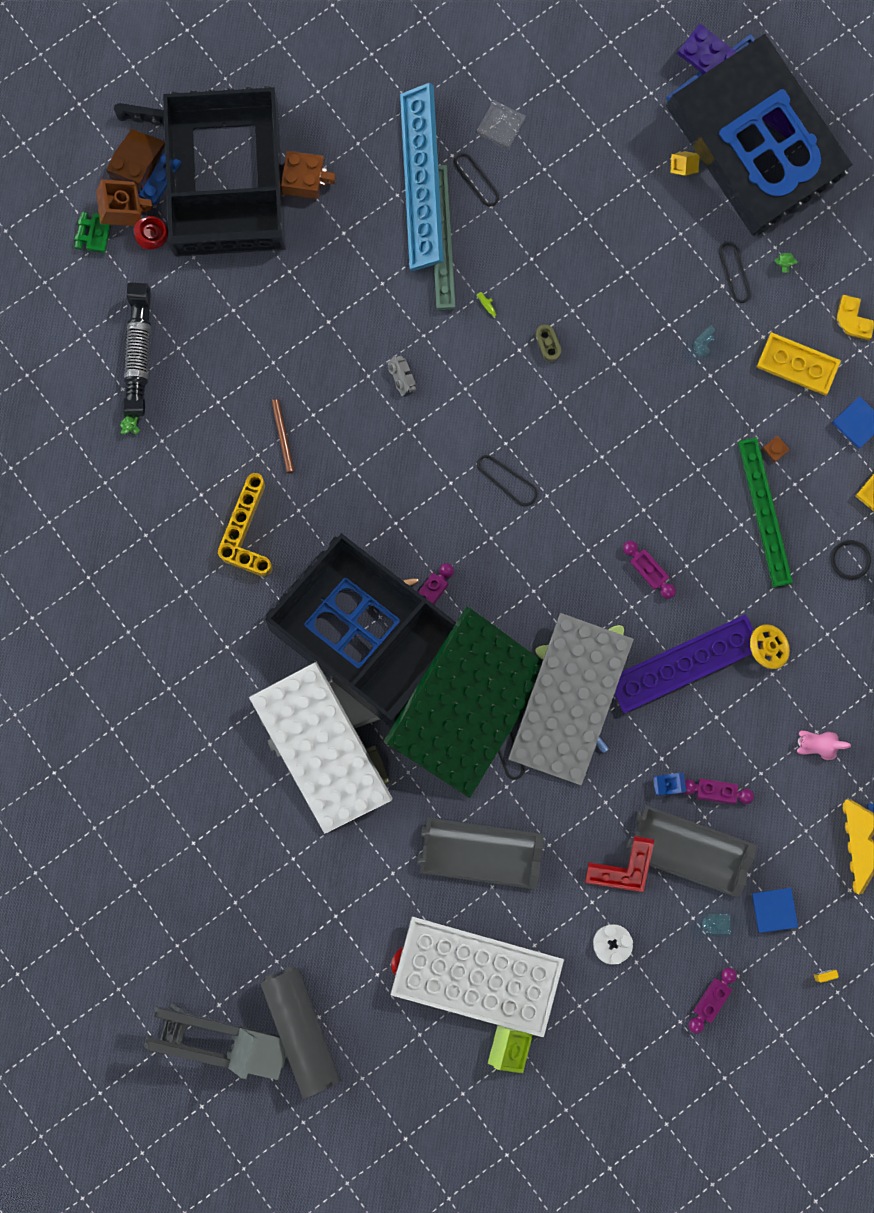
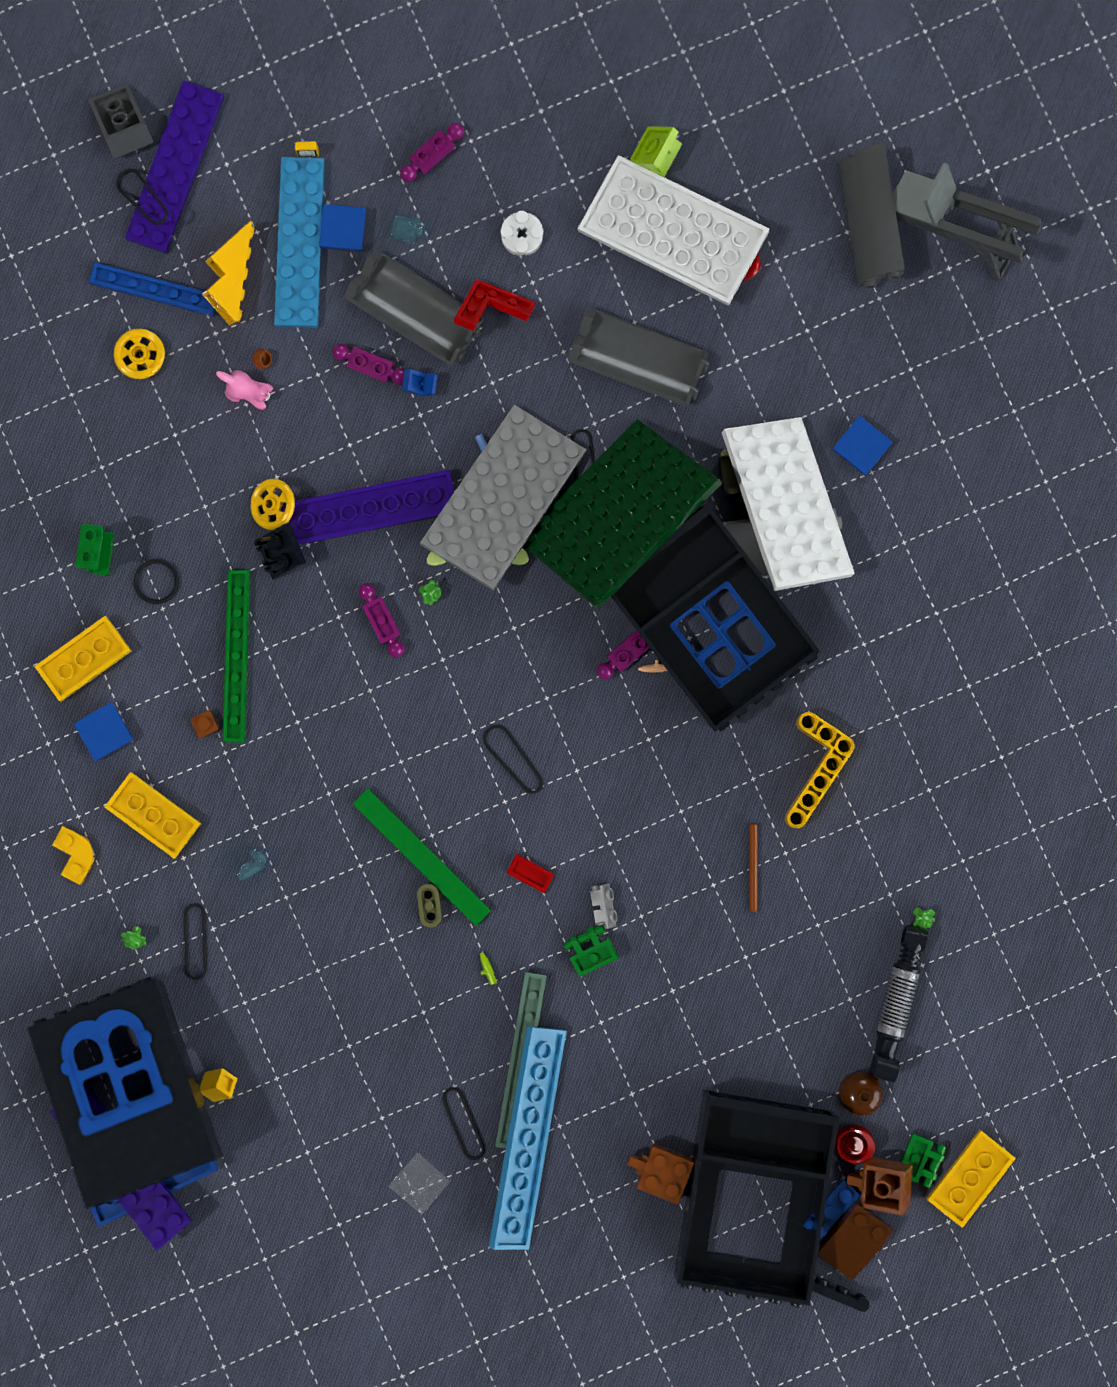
camera: 175 degrees left, 5 degrees up
none -> dark orange plate [252,348,272,369]
none -> black plate [254,523,306,580]
none -> dark azure plate [274,157,325,328]
none -> green tile [353,788,491,926]
none -> bright green plant [419,580,441,605]
none -> red tile [506,854,555,893]
none -> green plate [563,924,619,977]
none -> blue tile [832,415,893,476]
none -> reddish brown cylinder [838,1071,883,1116]
none -> yellow plate [926,1129,1016,1228]

